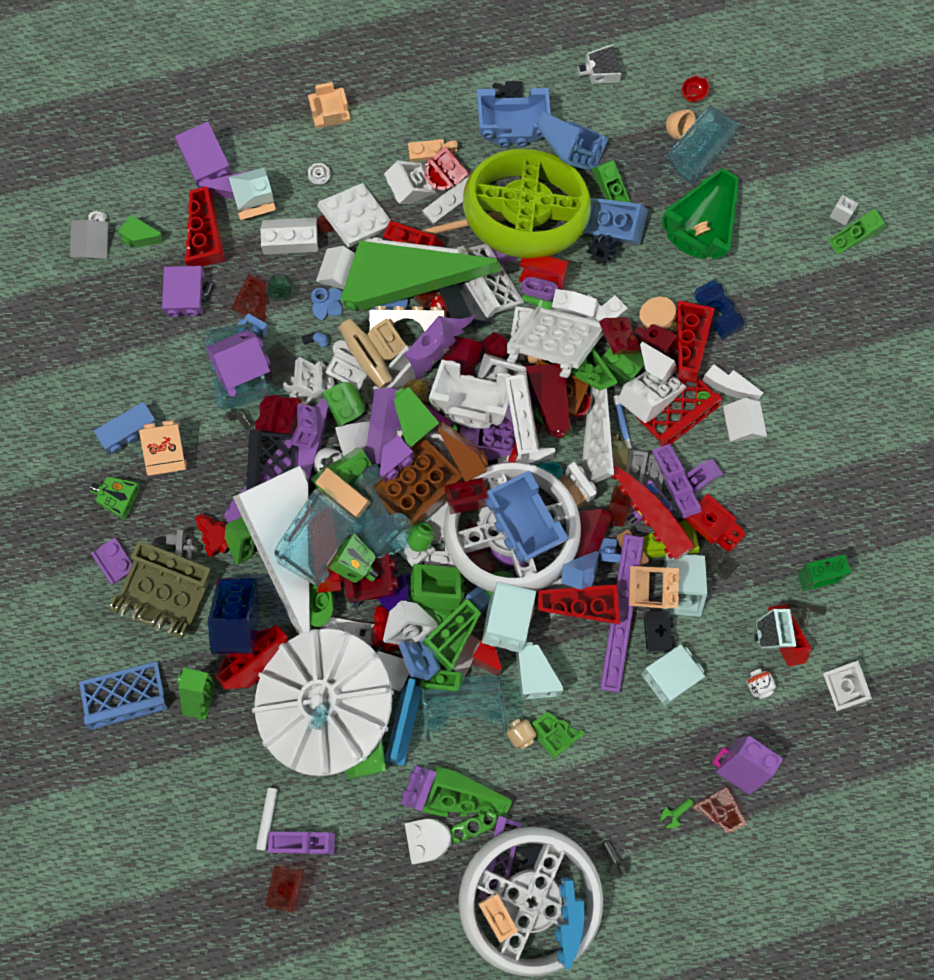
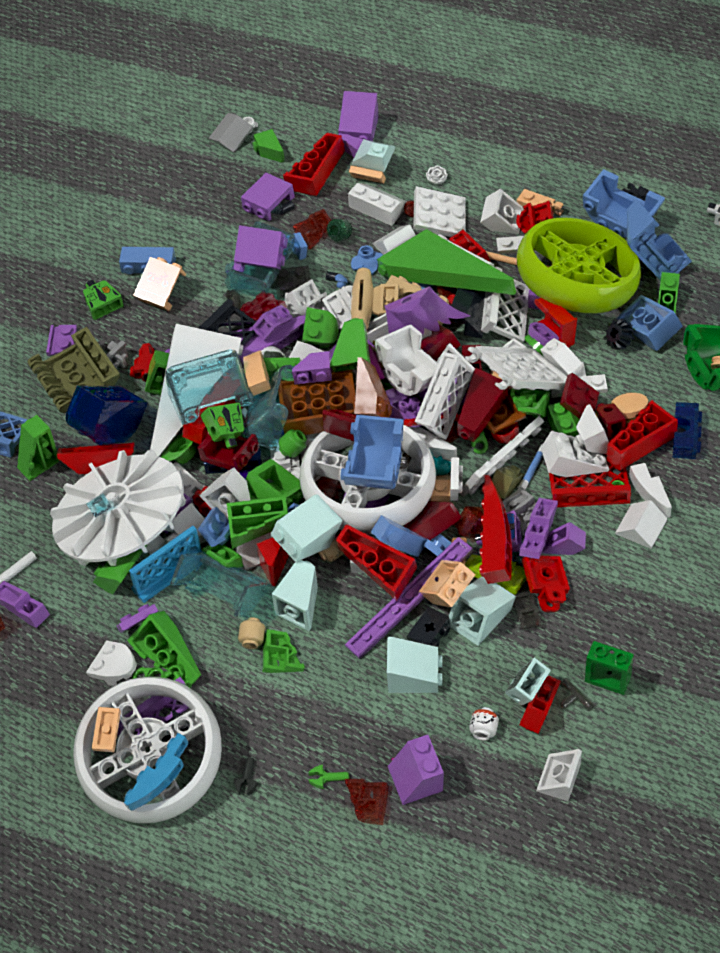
camera: 45 degrees right, 20 degrees down
light nougat panel [307,82,350,129] -> none

